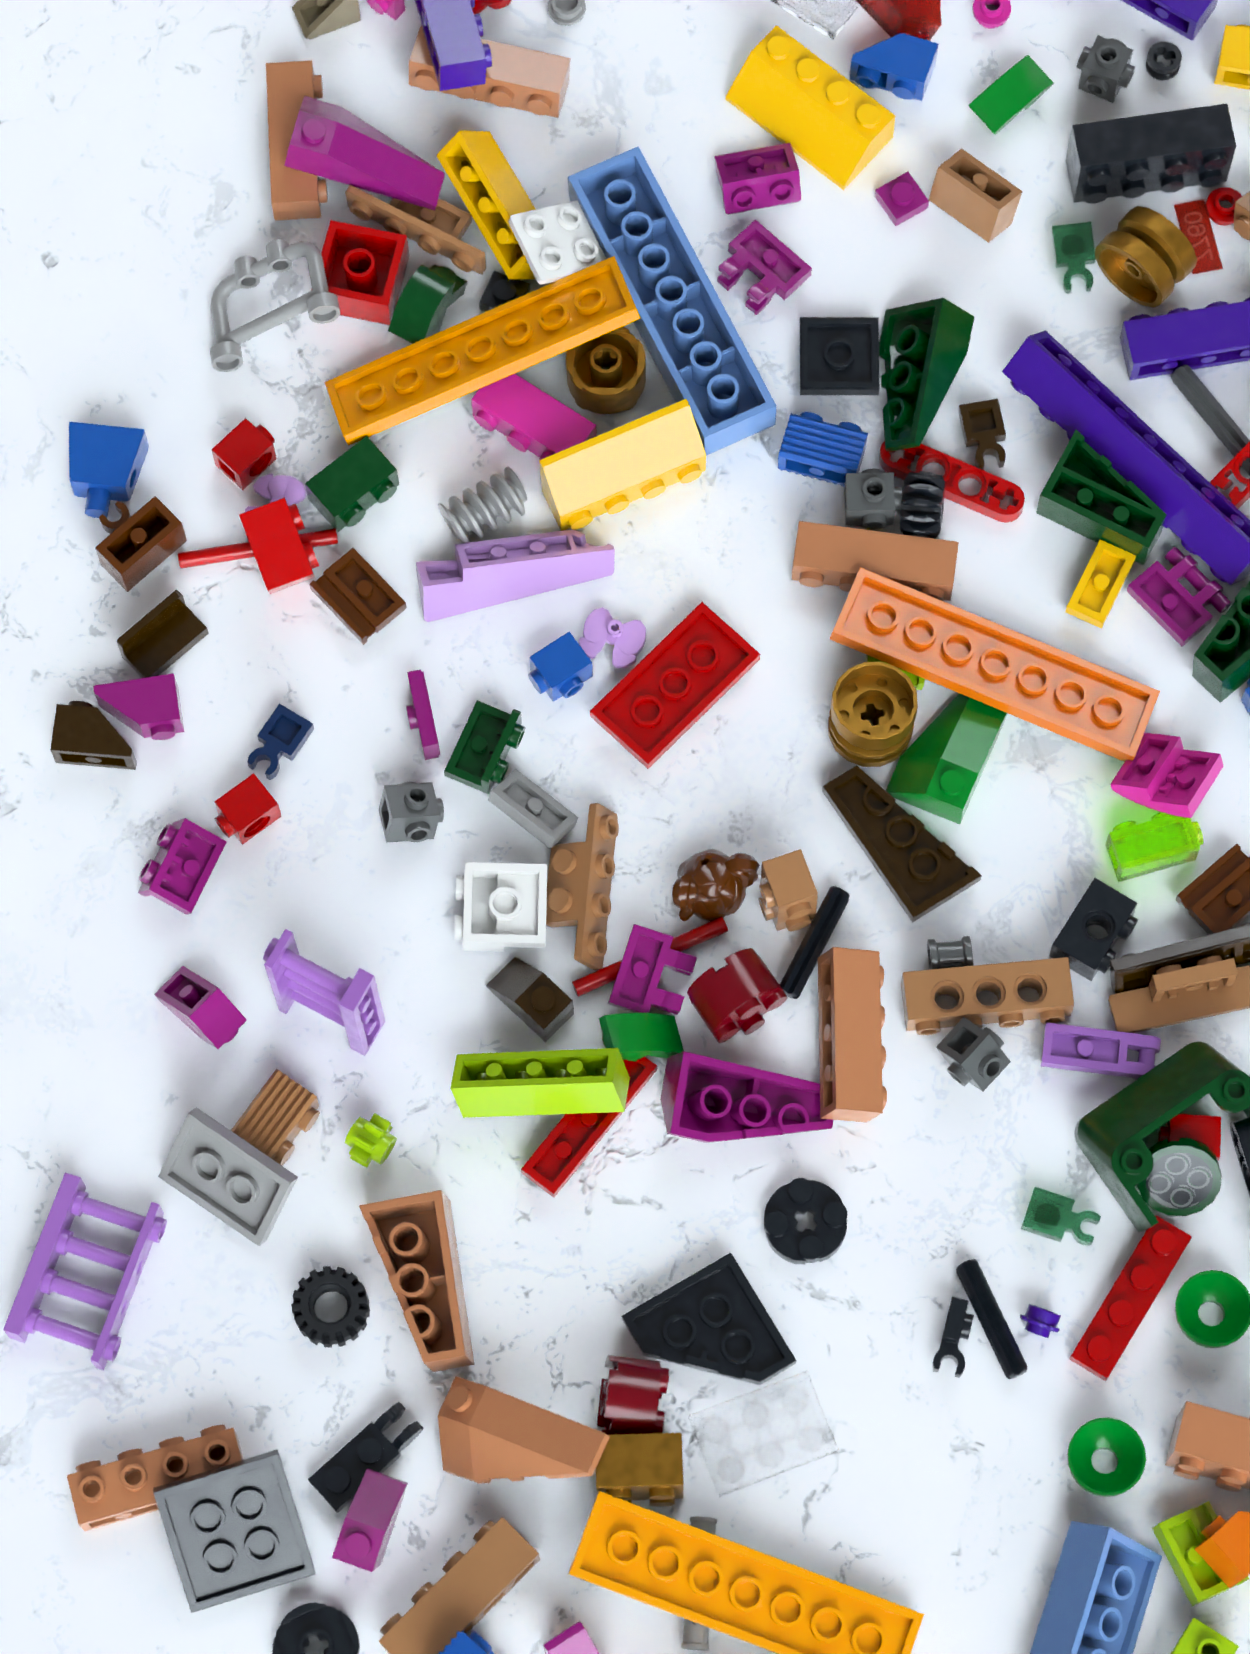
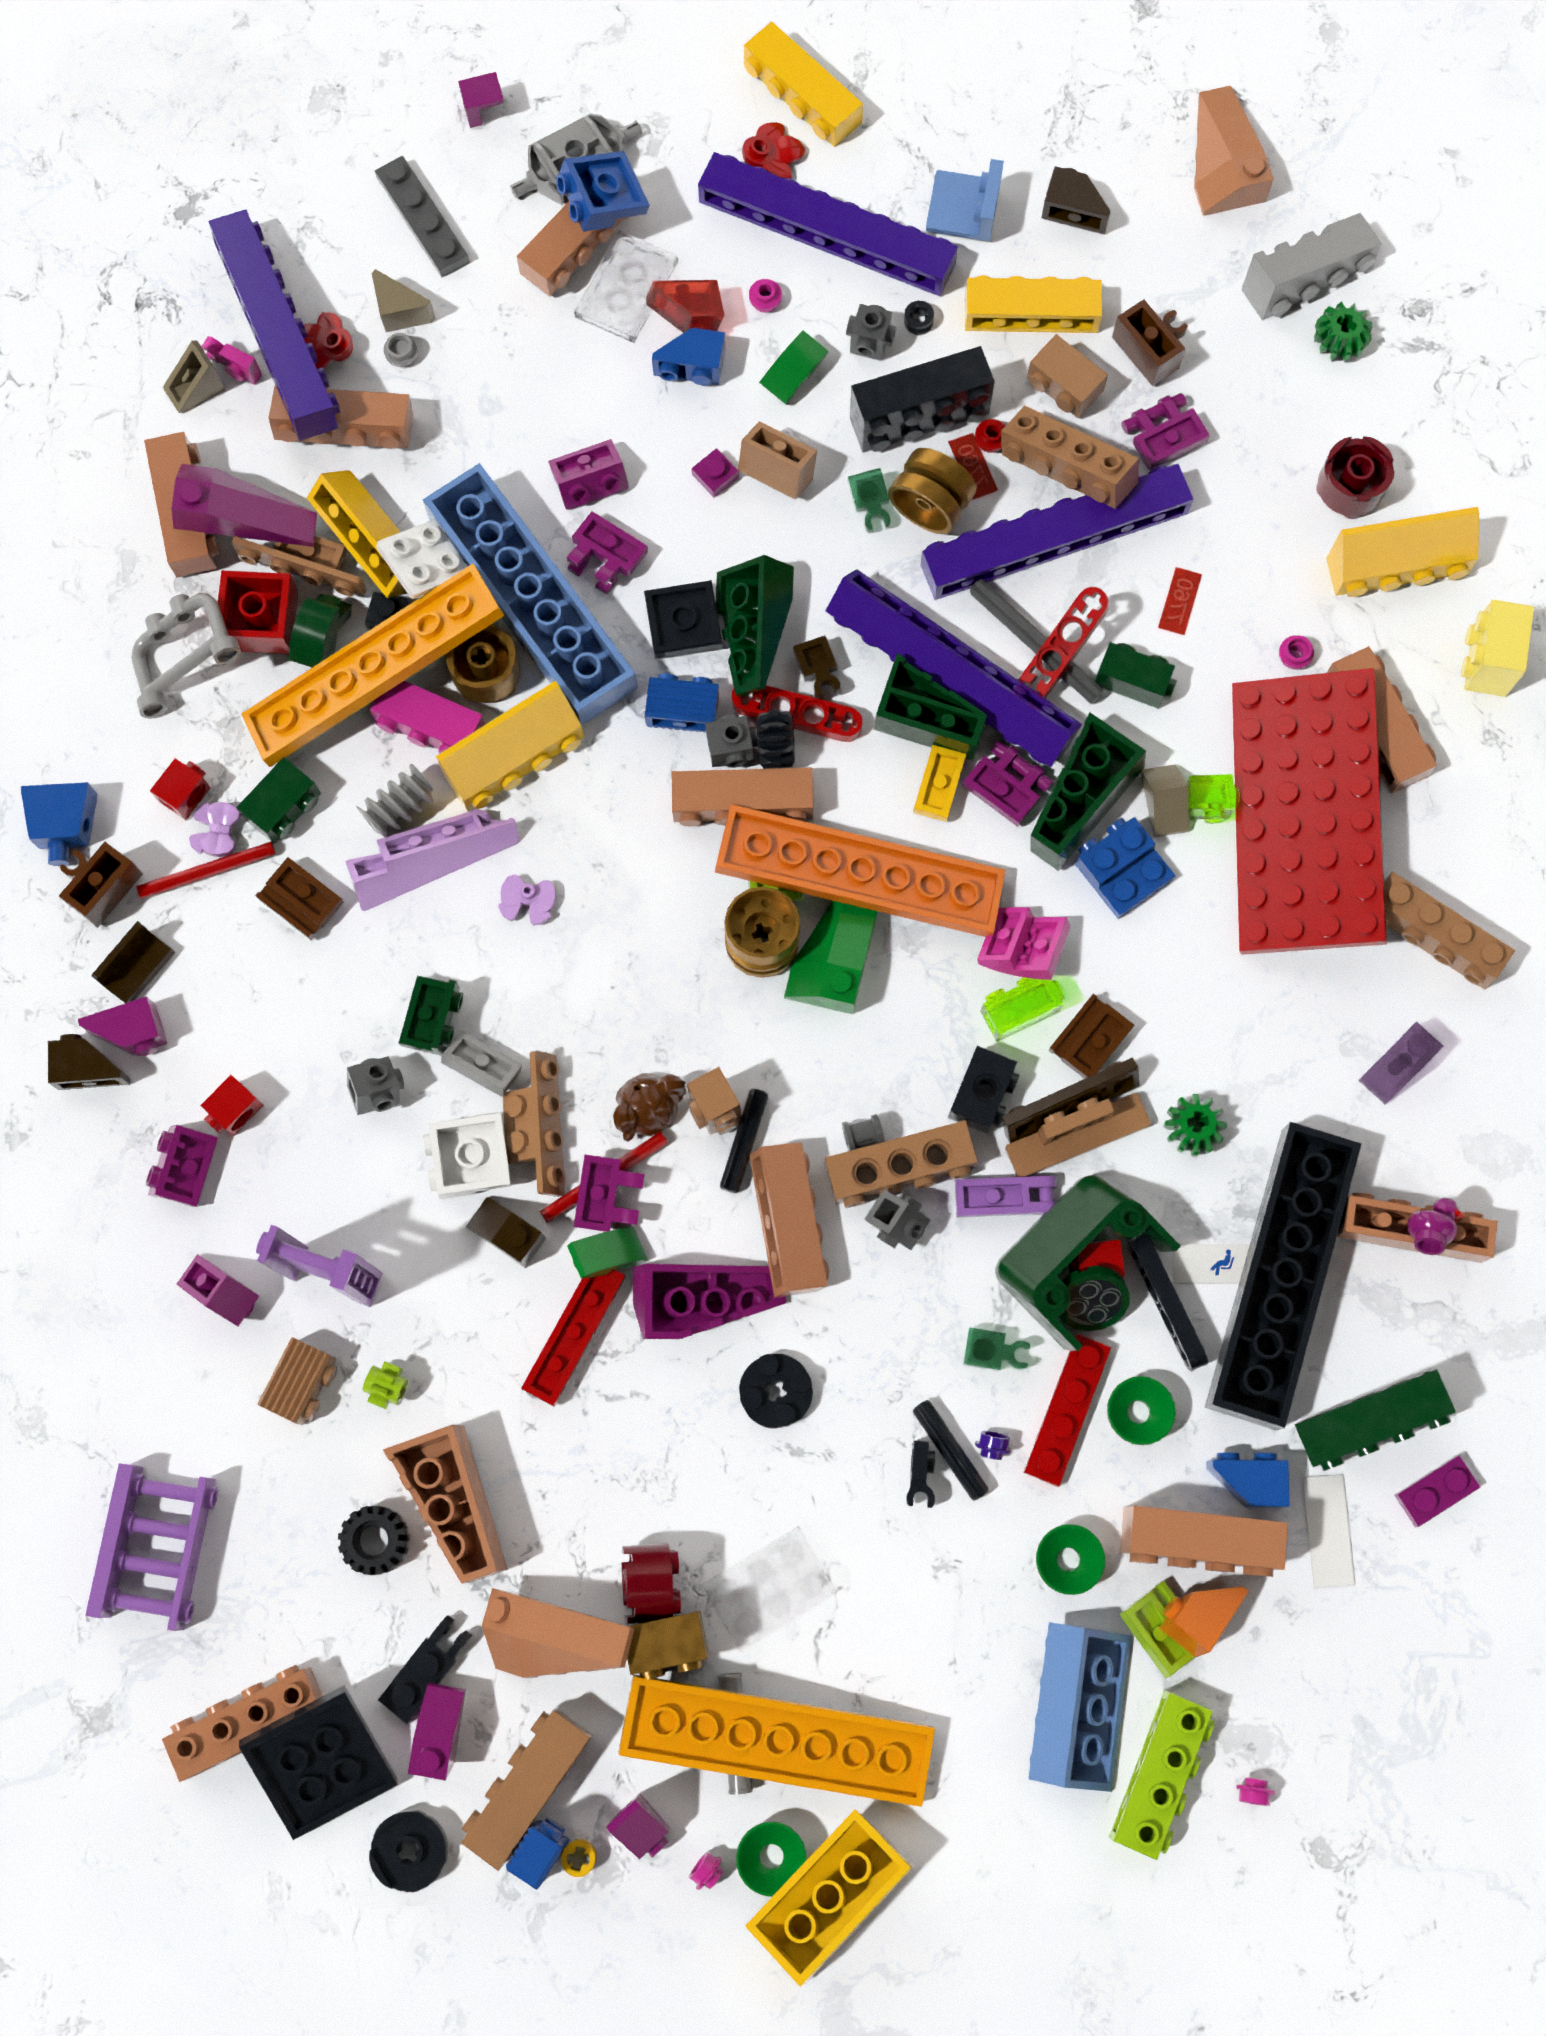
camera: 10 degrees left, 5 degrees up
light grey plate [158,1107,298,1246] -> none
red brick [239,498,319,594] -> none
dark blue plate [247,703,314,780] -> none
magenta plate [406,669,441,760] -> none
lime brick [450,1048,630,1118] -> none
blue brick [528,631,593,702] -> none
red plate [590,602,760,769] -> none
black plate [621,1253,797,1385] -> none
dark red brick [687,948,788,1043] -> none
yellow slope [726,25,895,190] -> none
dark brown wing [822,765,982,923] -> none

